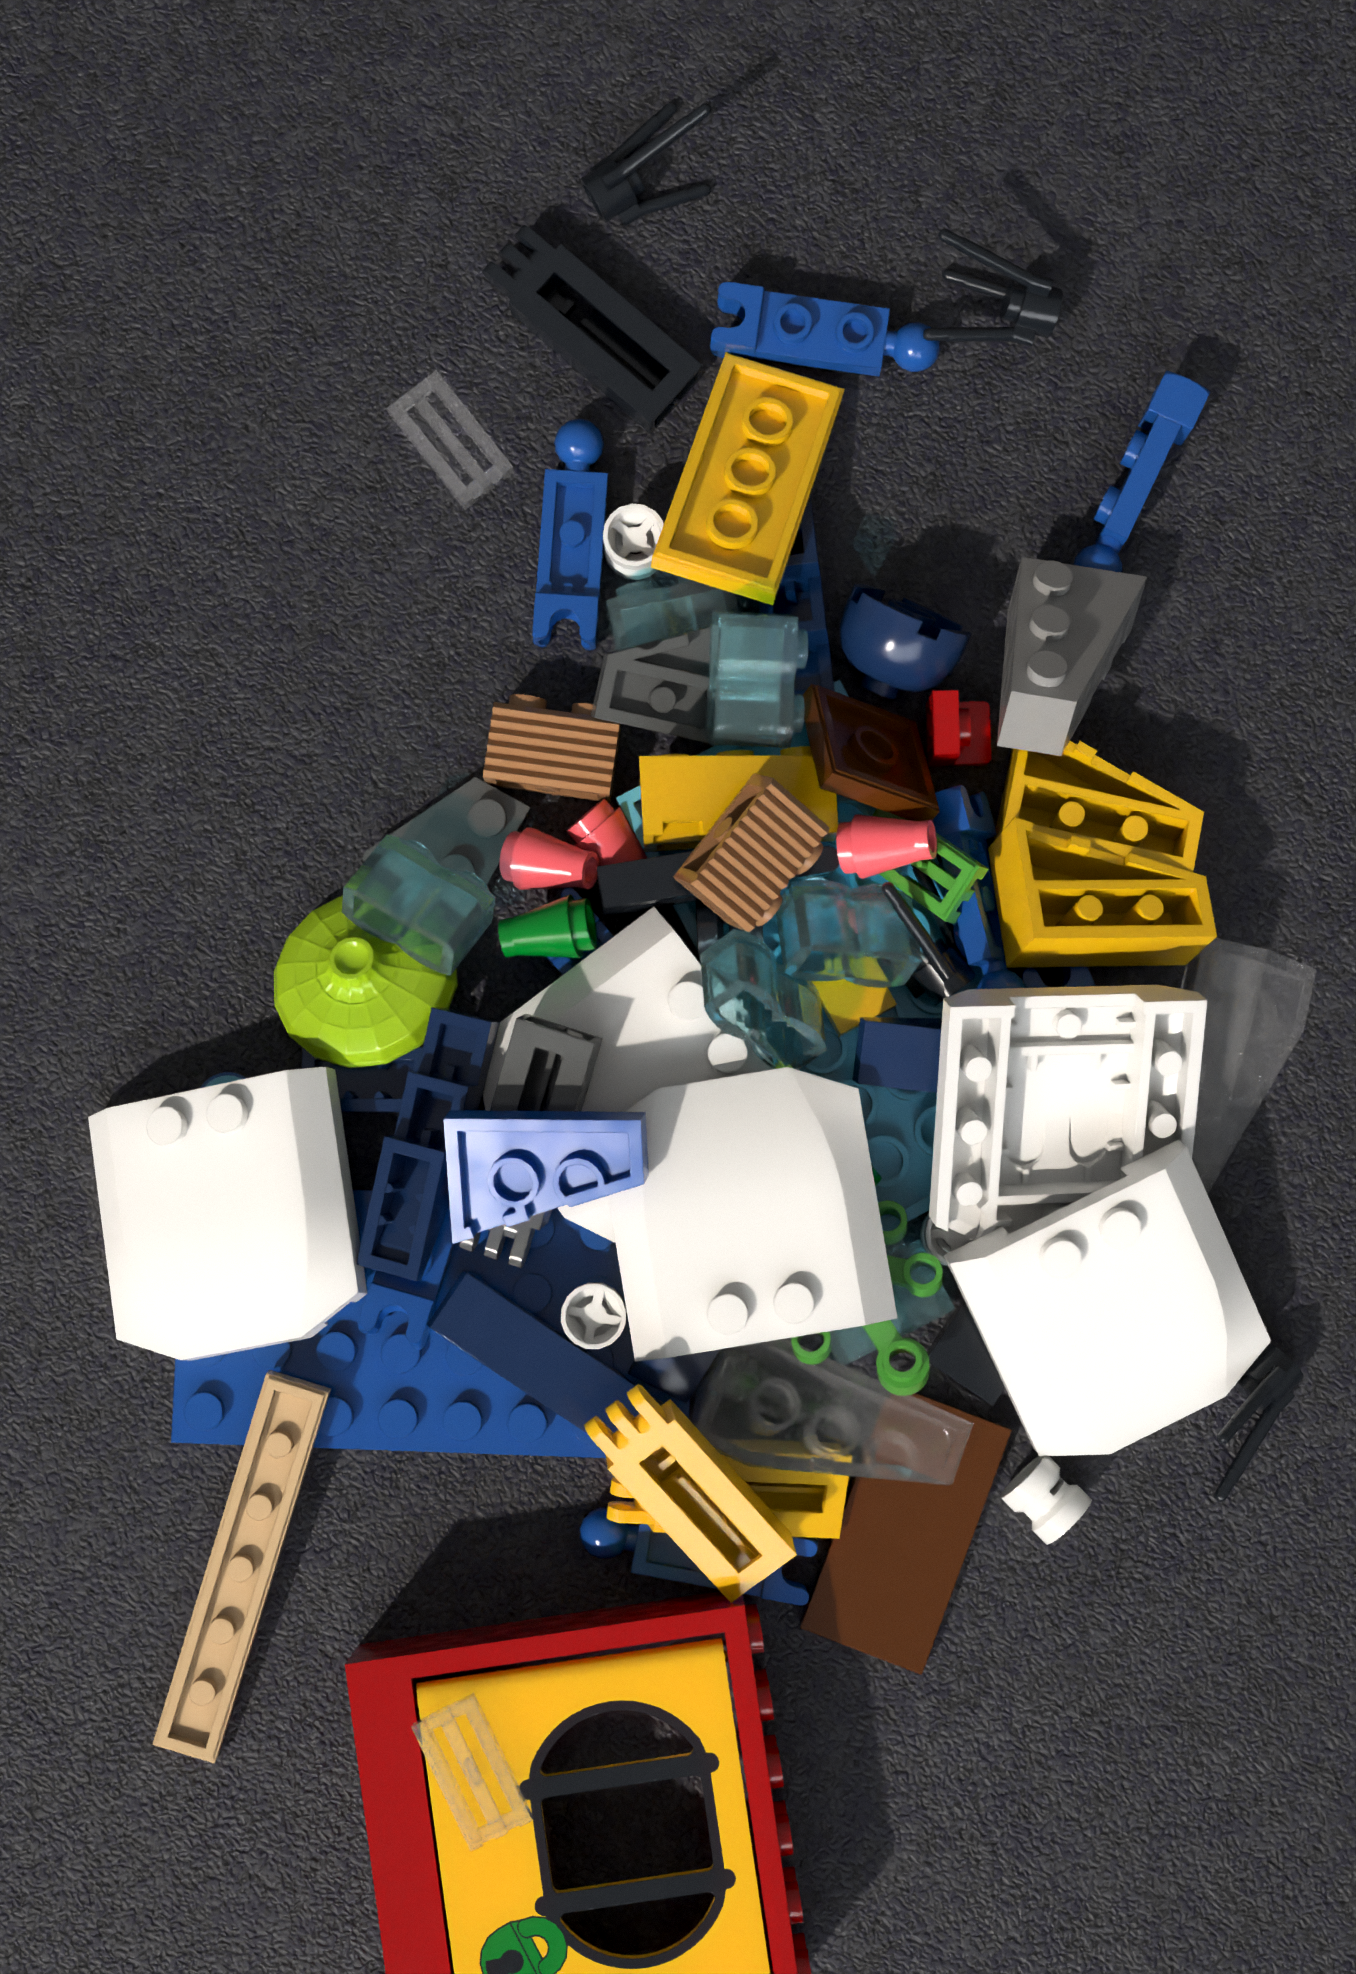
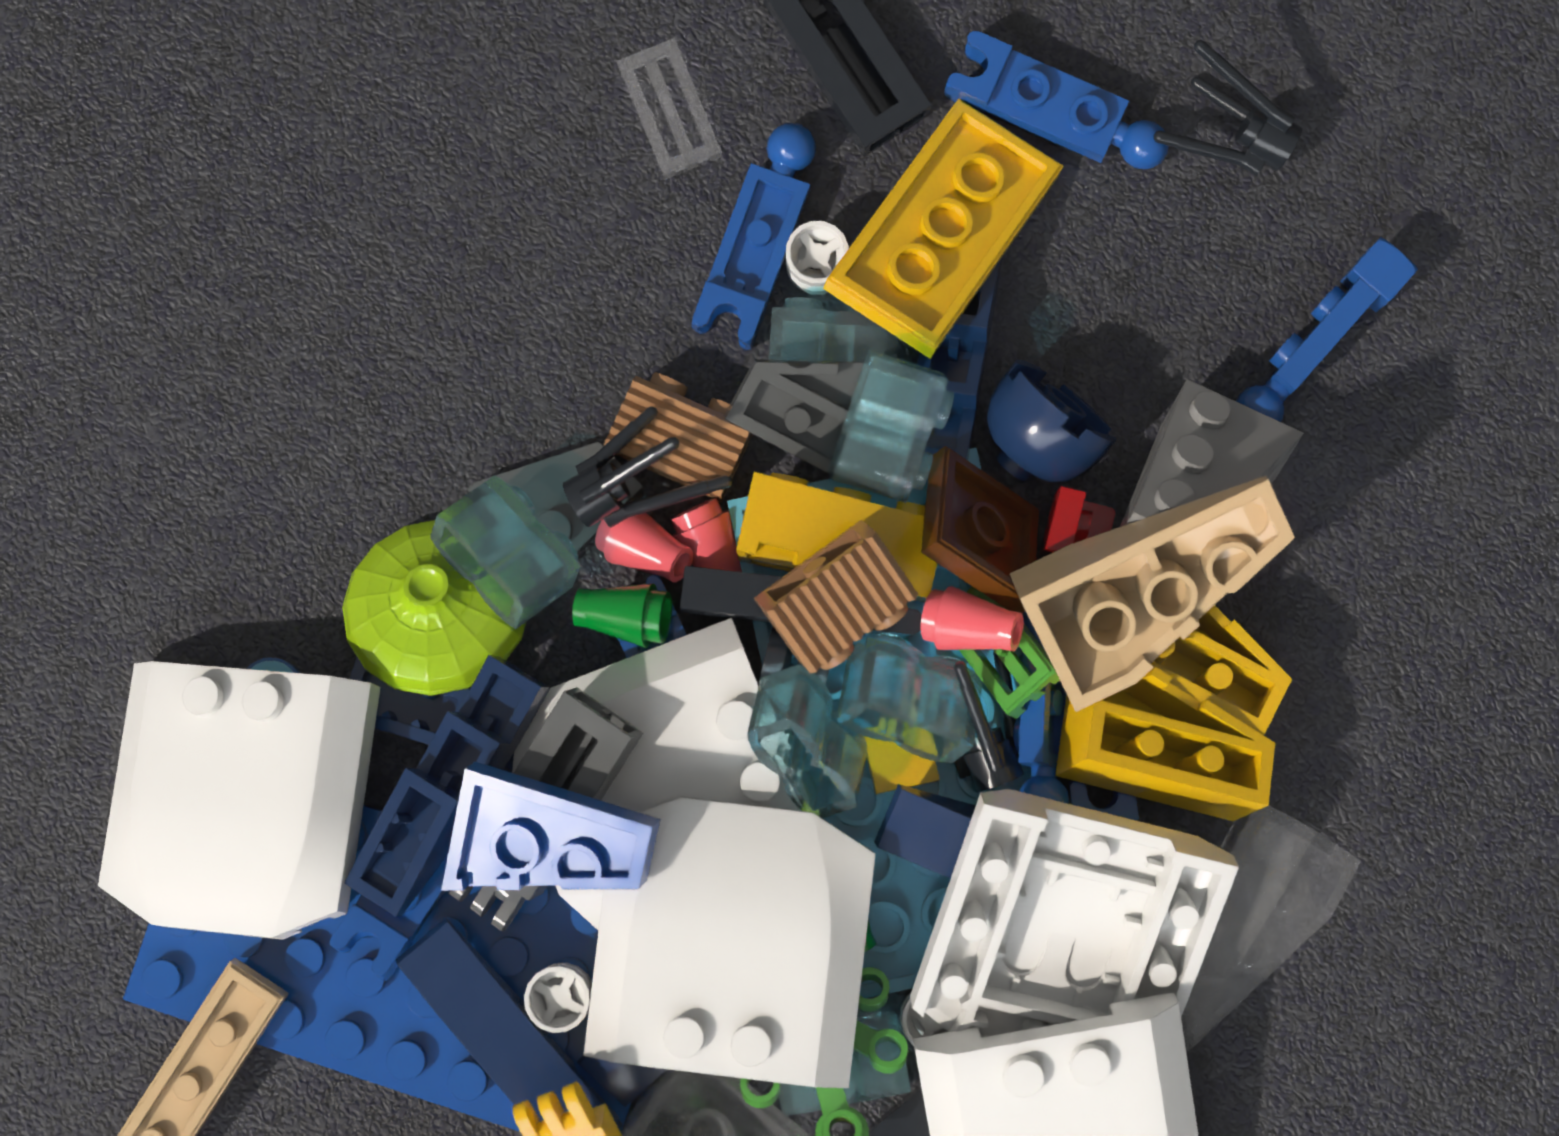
camera: 25 degrees right, 0 degrees up
none -> black plant [562,406,733,528]
none -> tan wedge [1010,476,1295,712]

